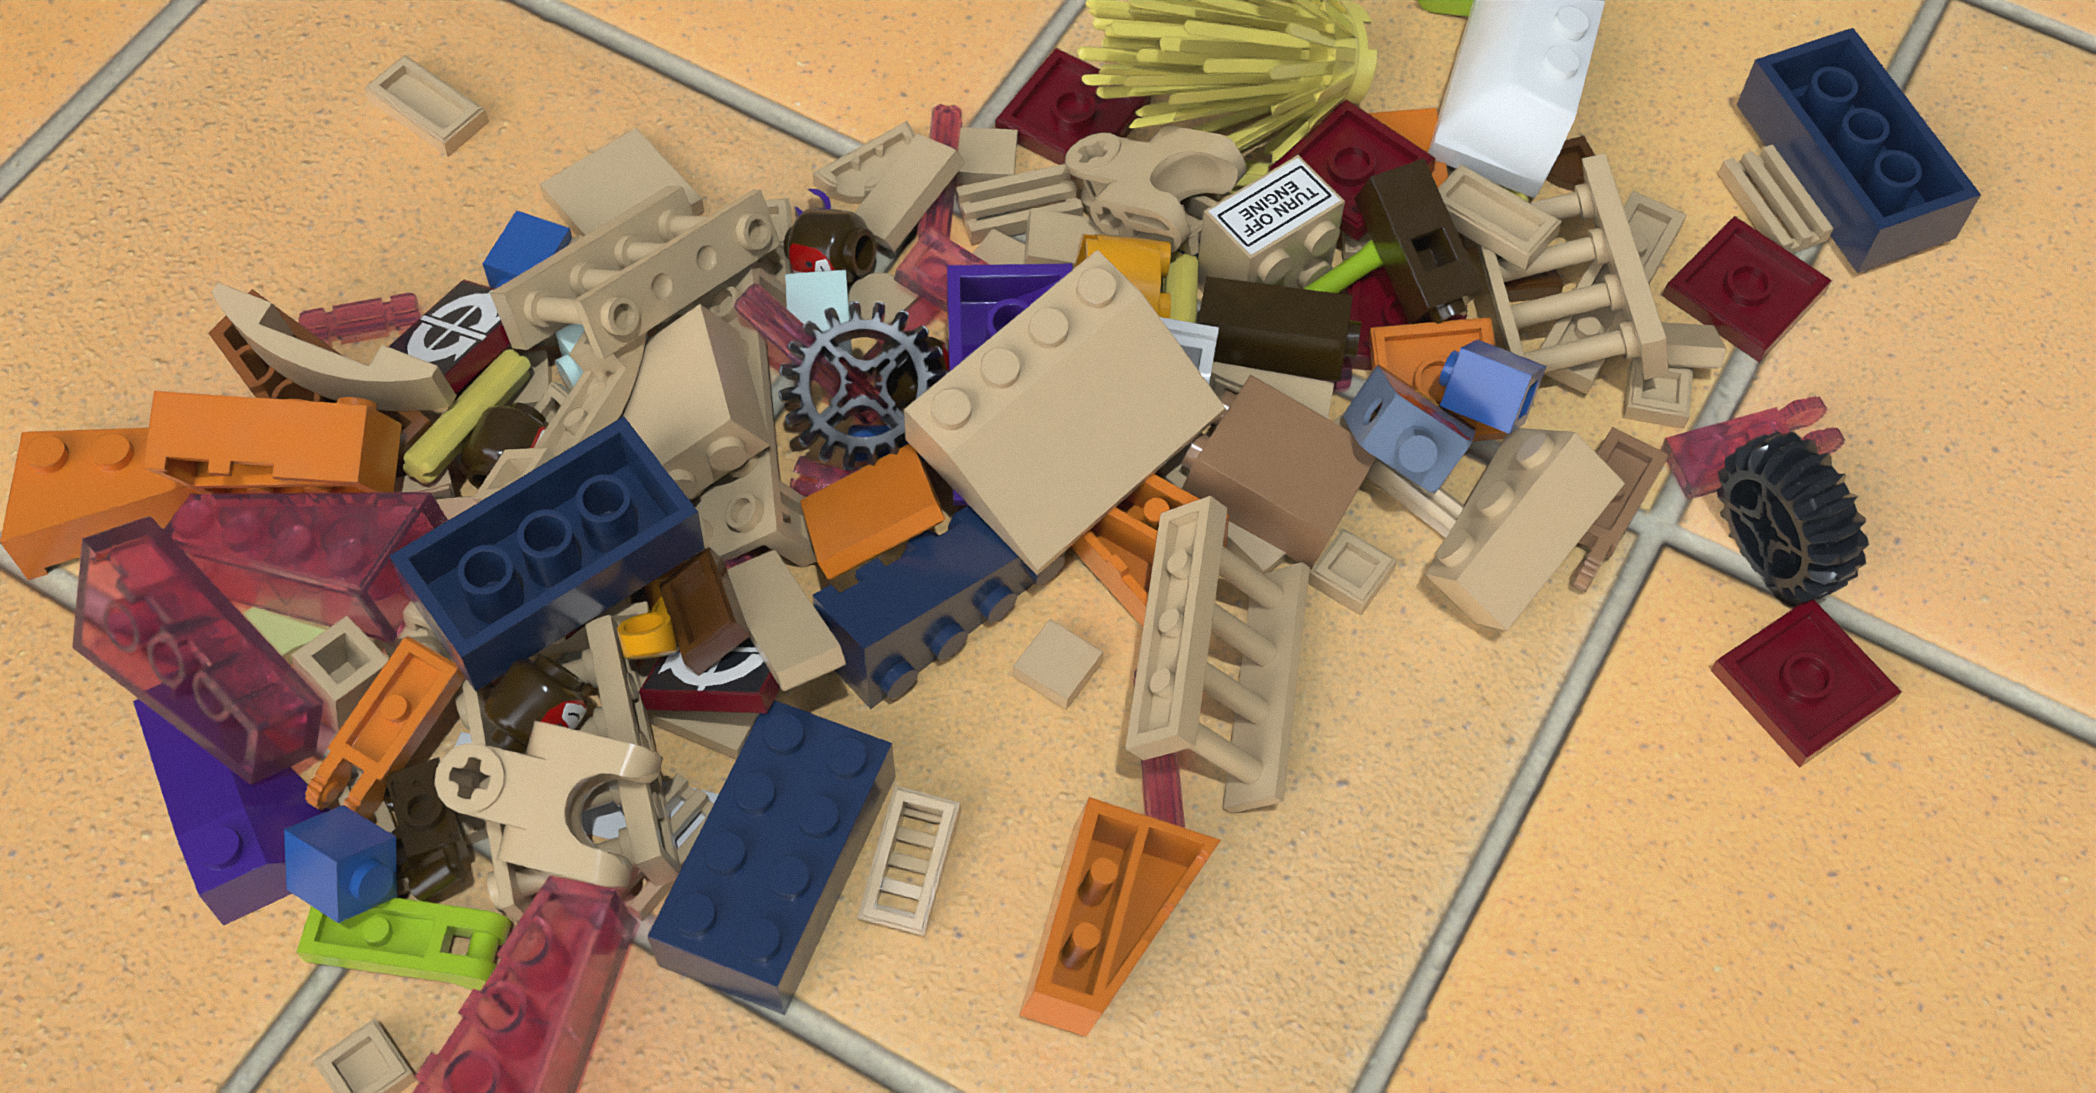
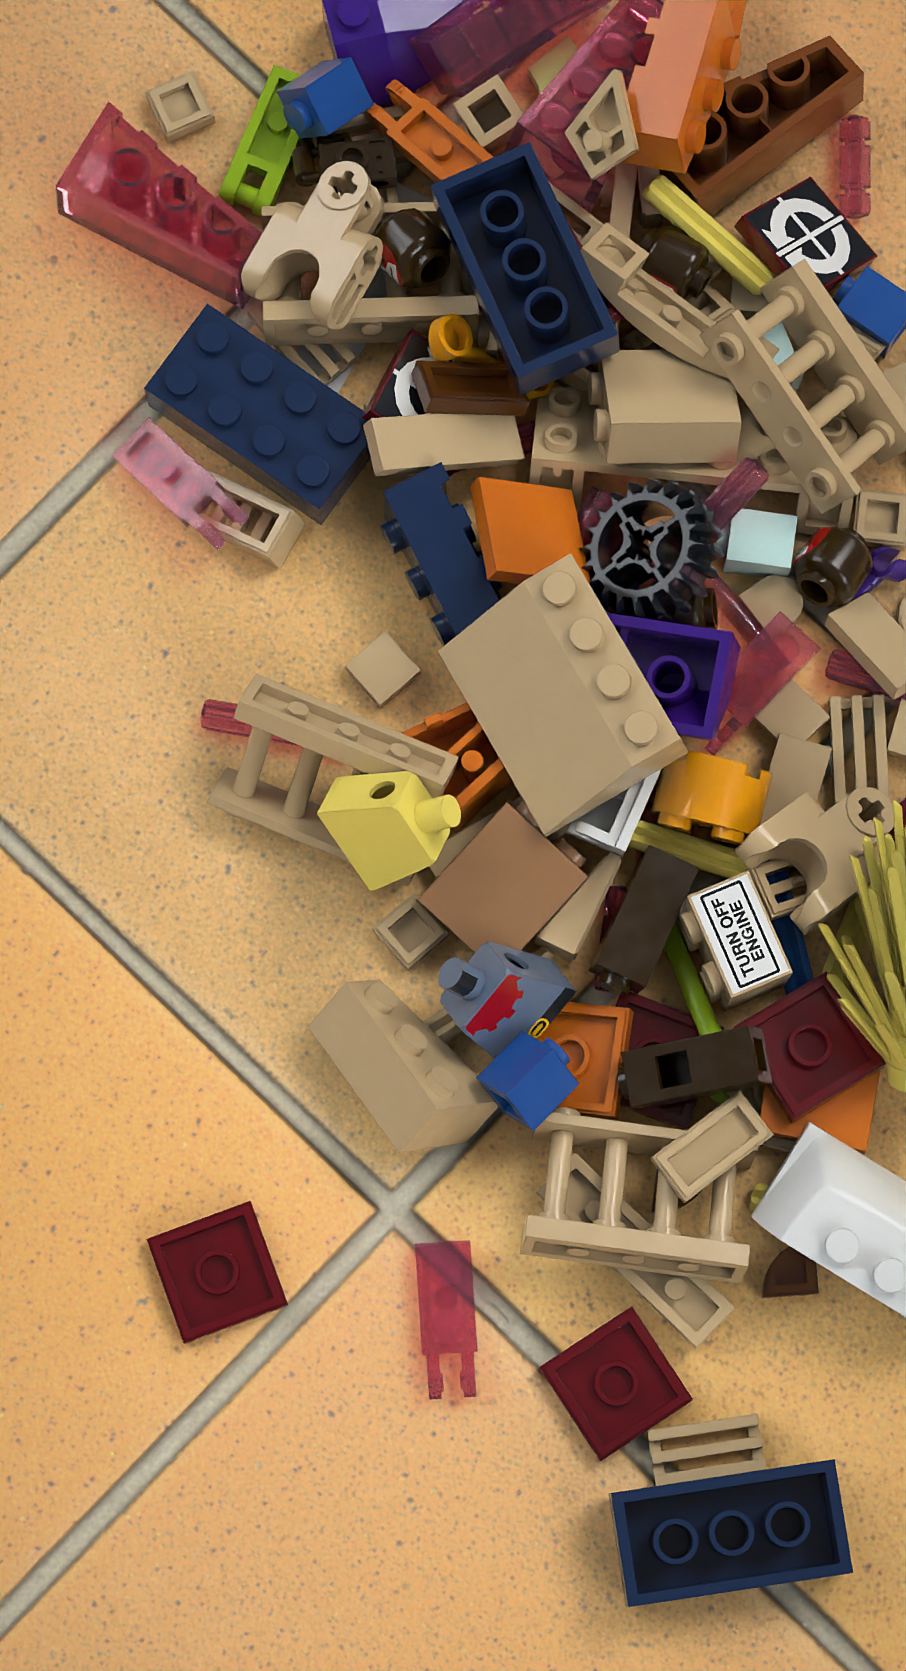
camera: 105 degrees right, 20 degrees up
tan slope [211,282,456,411] -> none
orange wedge [1019,797,1221,1037] -> none
medium nougat hinge [1573,427,1669,593] -> none
tan tile [1623,358,1693,429] -> none
tan tile [1661,322,1726,369] -> none
black gear [1717,431,1869,603] -> none
none -> clear pink hinge [112,417,250,550]
none -> light yellow torso [317,771,461,891]
none -> tan piece [564,69,639,179]

